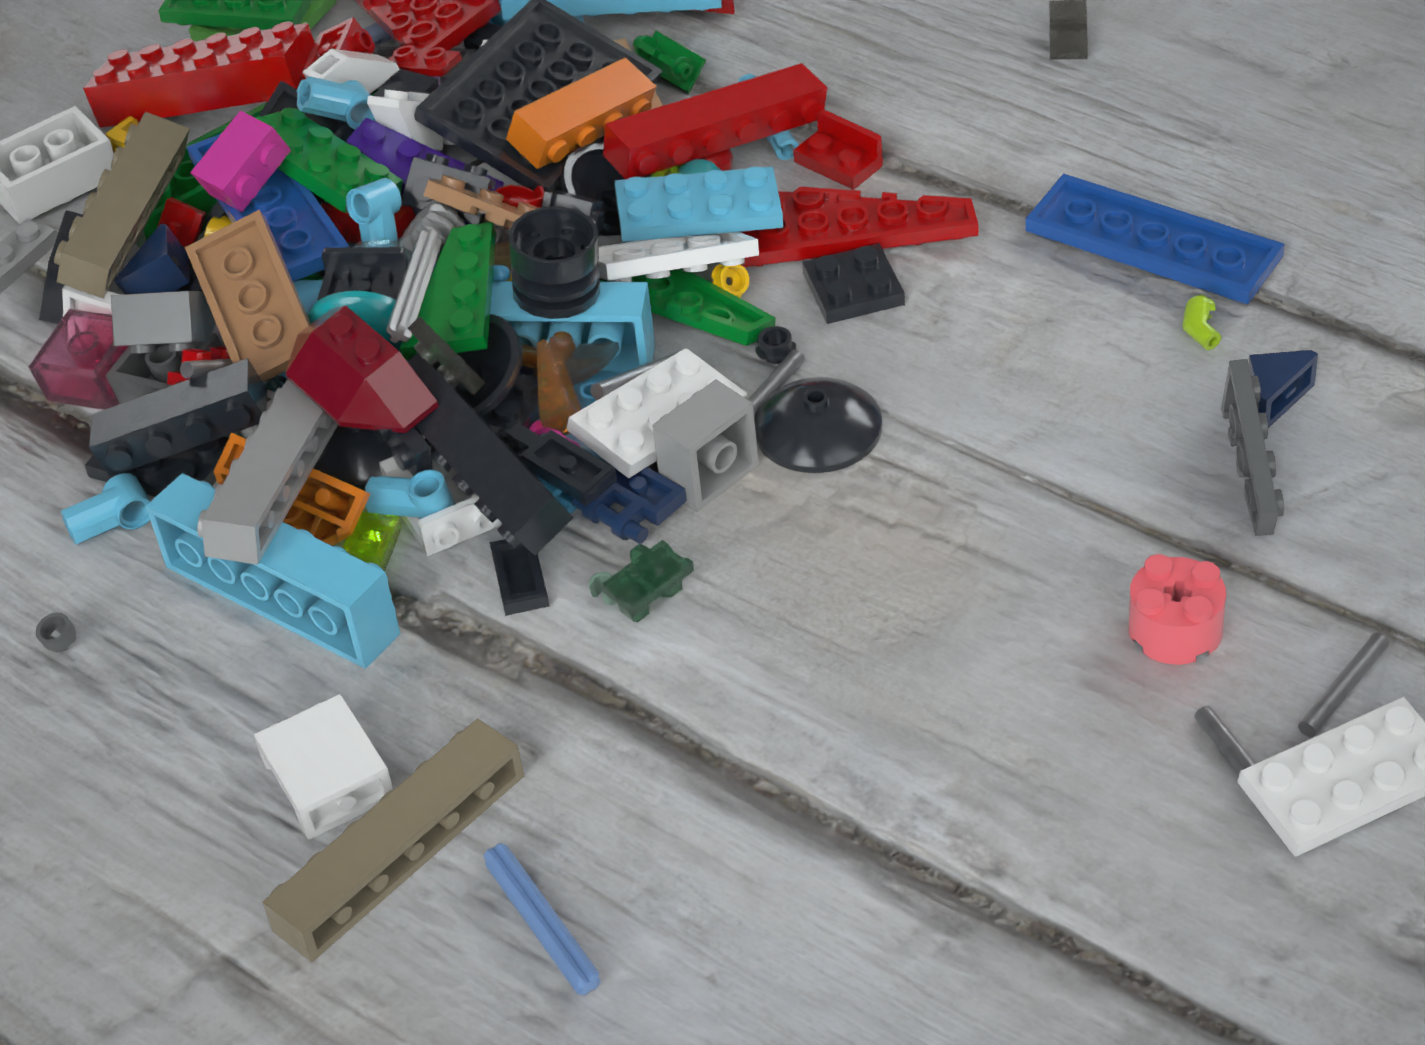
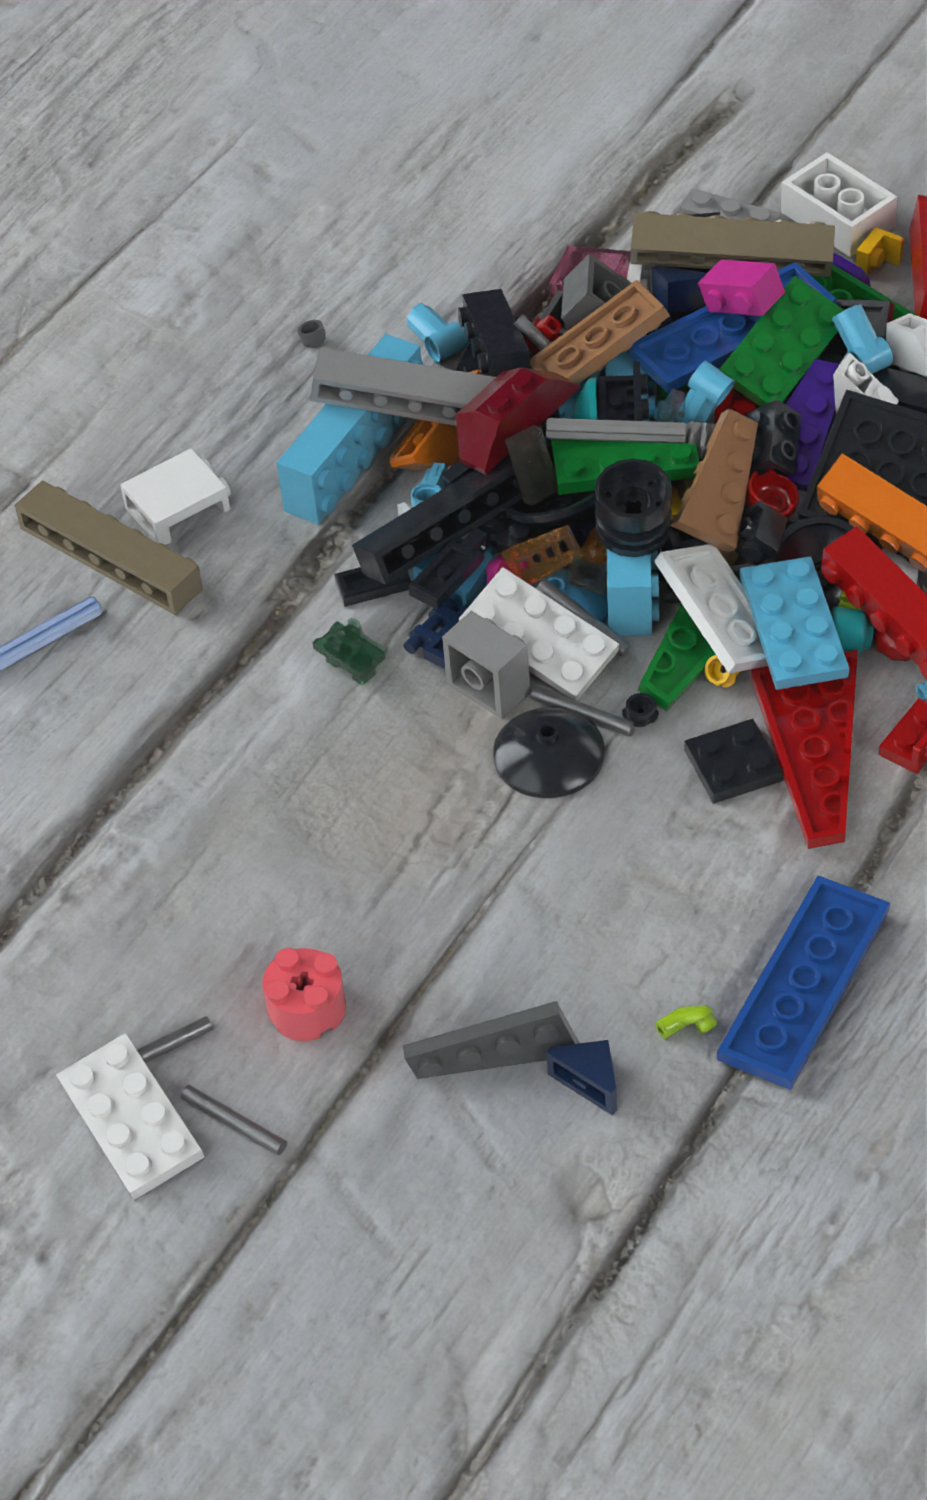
camera: 85 degrees right, 5 degrees up
clear neon green plate [343,512,402,572] -> none

